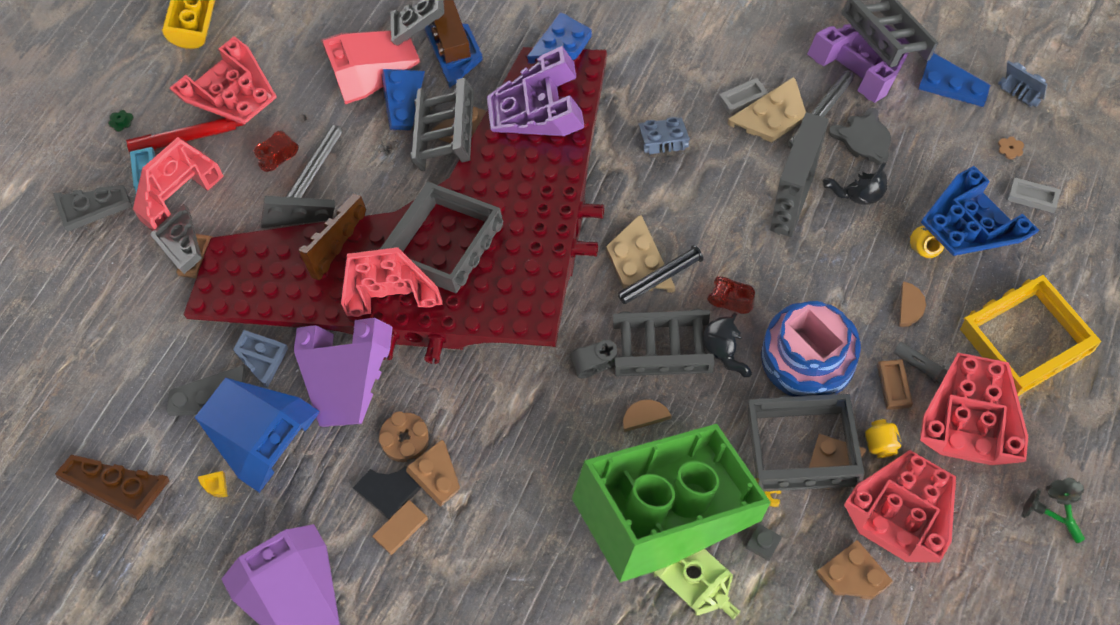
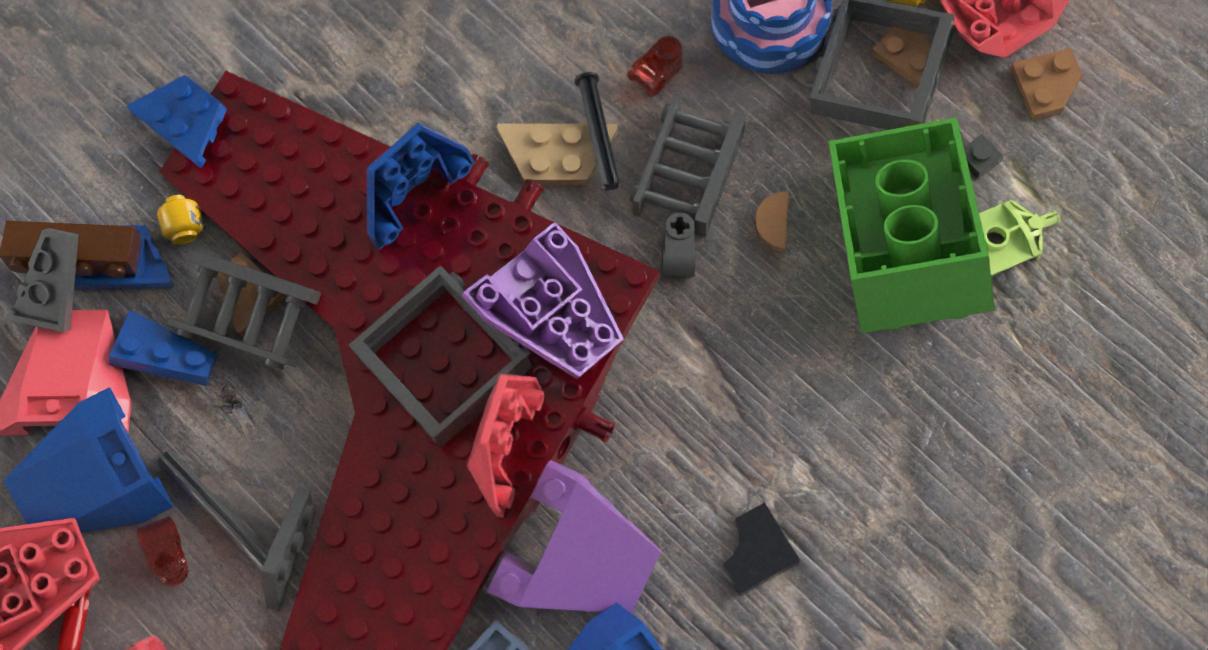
camera: 70 degrees left, 5 degrees up
reddish brown wing [298,193,366,281] -> none
medium nougat tile [372,500,428,555] -> none
medium nougat plate [379,411,430,462] -> none
medium nougat wing [406,440,460,507] -> none
medium lavender wedge [487,46,584,136] -> none
sand blue hinge [638,117,690,155] -> none
black piece [703,312,752,378] -> none
none -> blue wedge [3,387,174,533]
none -> yellow head [157,195,203,245]
none -> blue wedge [367,123,475,250]
none -> medium lavender wedge [461,222,624,379]

